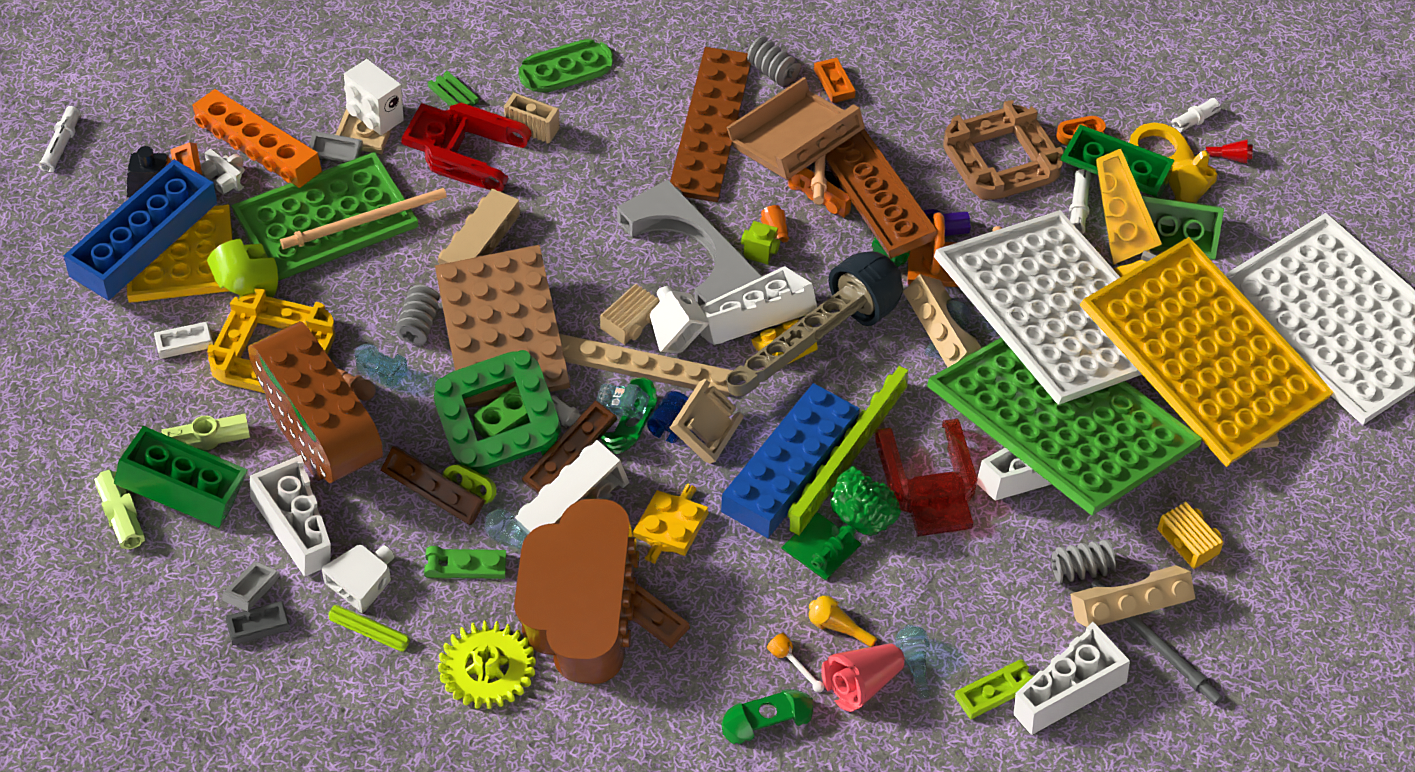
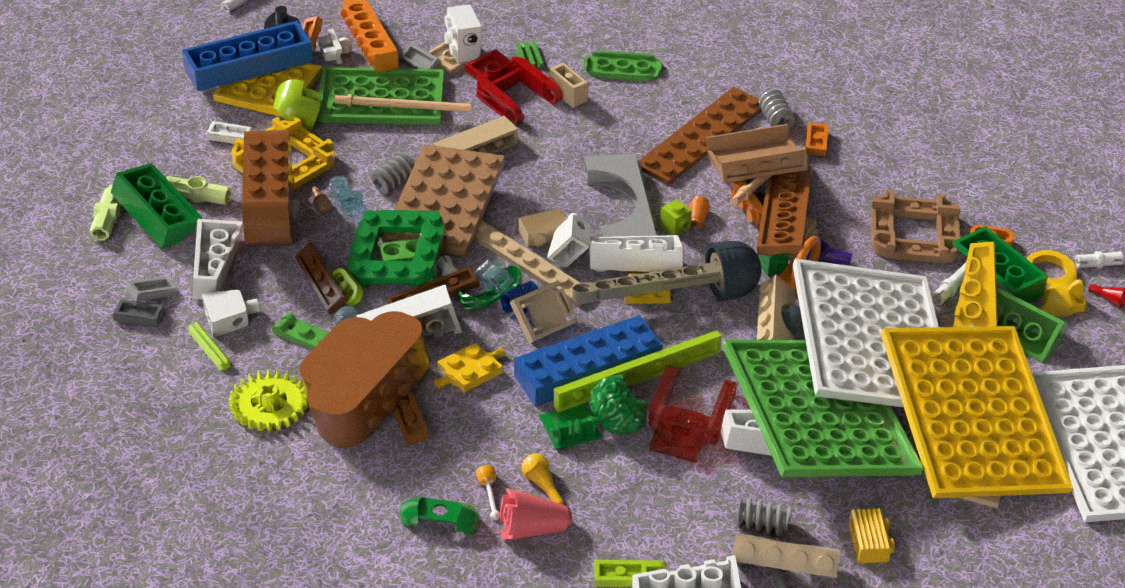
camera: 30 degrees right, 10 degrees down
clear light blue piece [895,625,930,699] -> none

